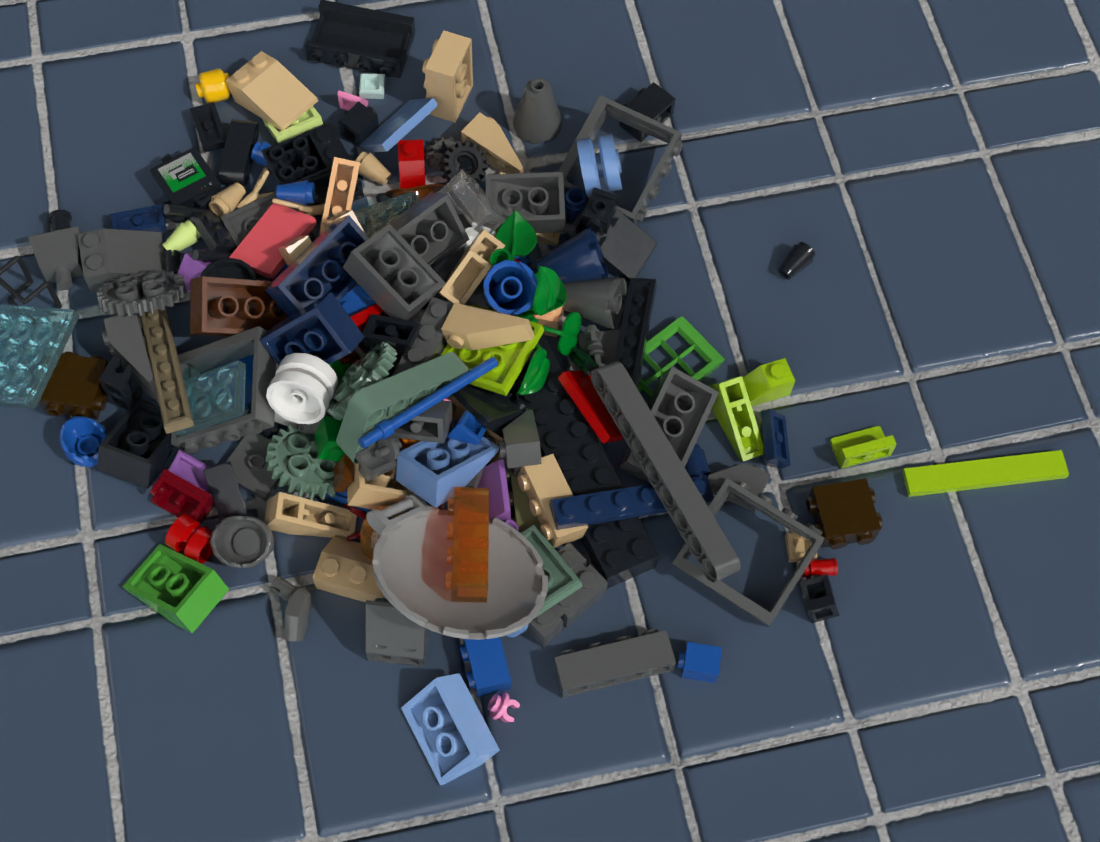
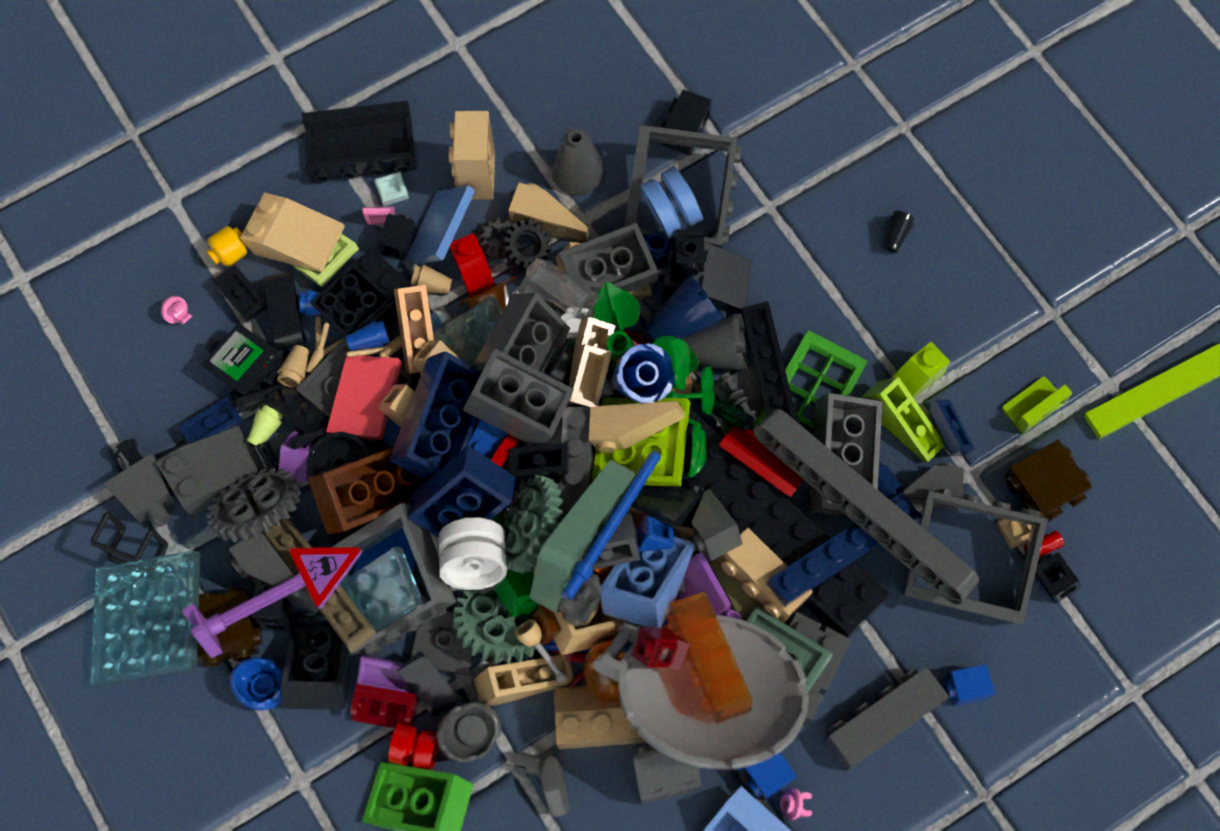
camera: 15 degrees left, 5 degrees up
none -> bright pink plate [161,296,192,324]
none -> medium lavender piece [182,547,362,658]
none -> tan hinge [515,619,567,683]
none -> dark red window [631,627,690,672]

